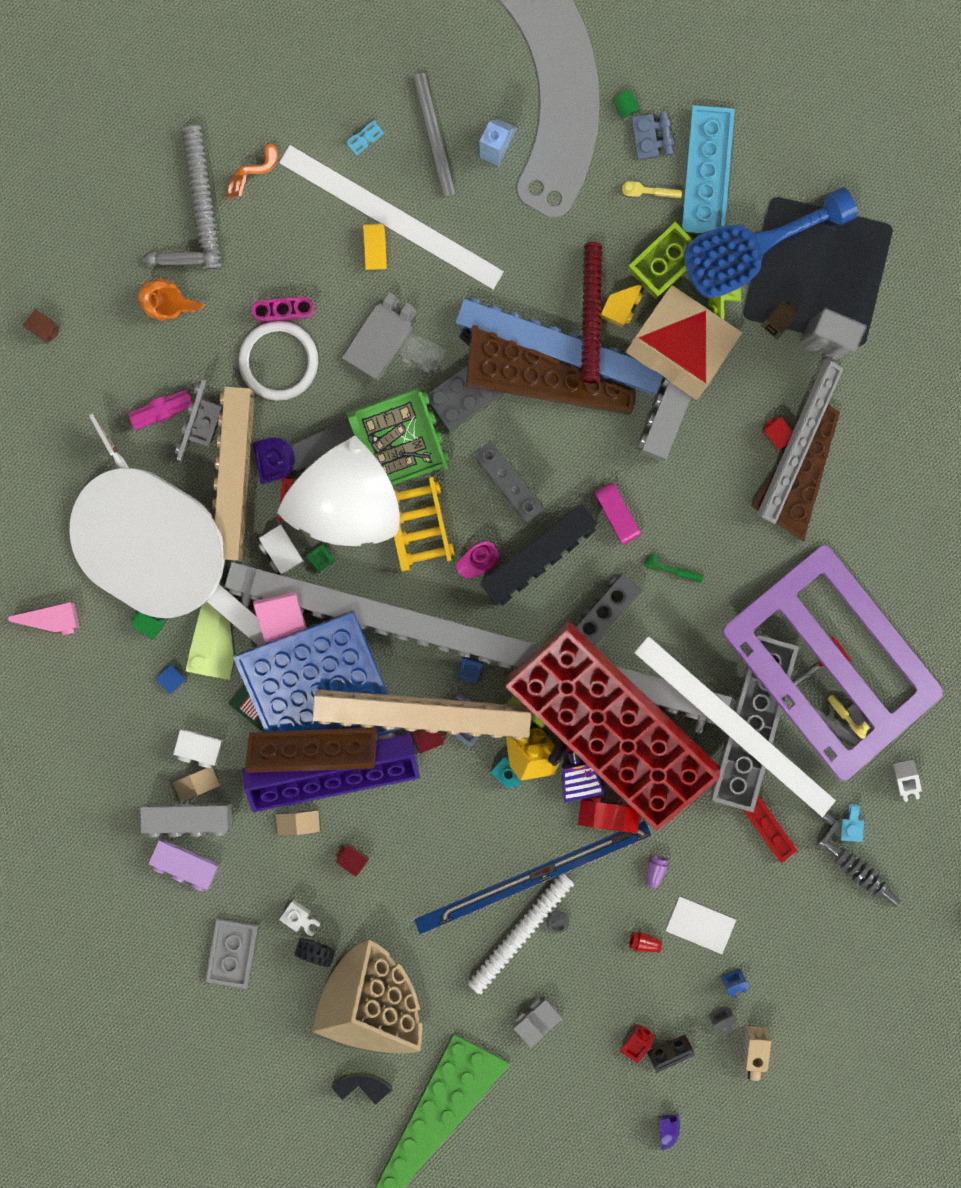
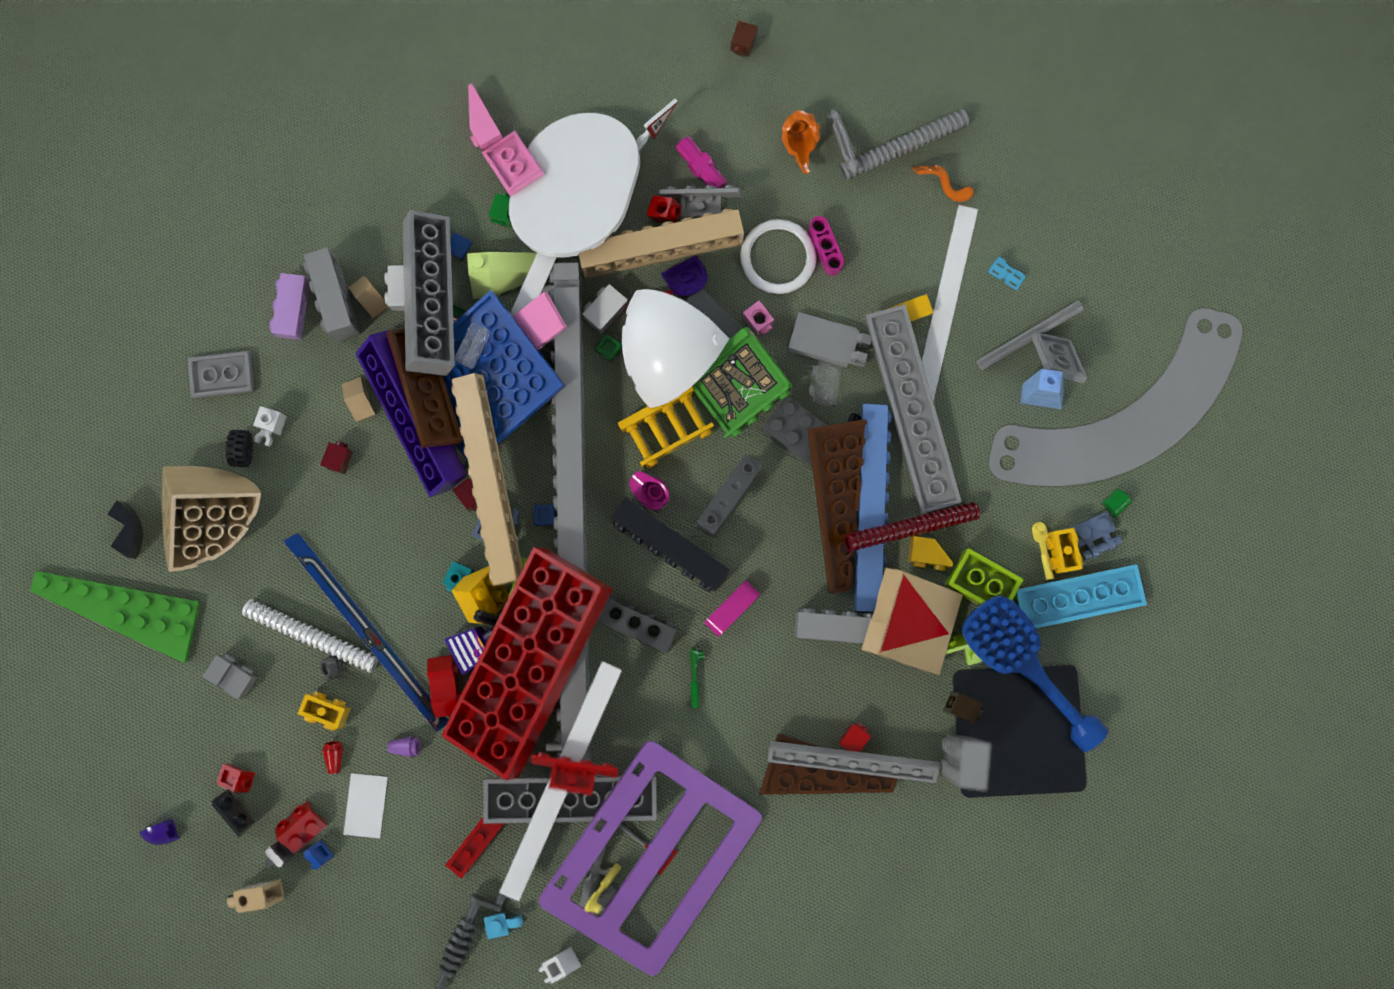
camera: 70 degrees right, 5 degrees down
none -> red bracket [275,801,327,854]
none -> yellow brick [298,691,351,731]
none -> light grey brick [403,210,455,376]
none -> clear bracket [454,322,491,369]
none -> bright pink tile [481,131,545,197]
none -> red bracket [531,753,618,796]
none -> red brick [646,196,682,223]
none -> bright pink brick [742,300,774,336]
none -> light grey plate [865,304,962,514]
none -> light grey tile [1032,332,1087,383]
none -> yellow brick [1046,528,1083,574]

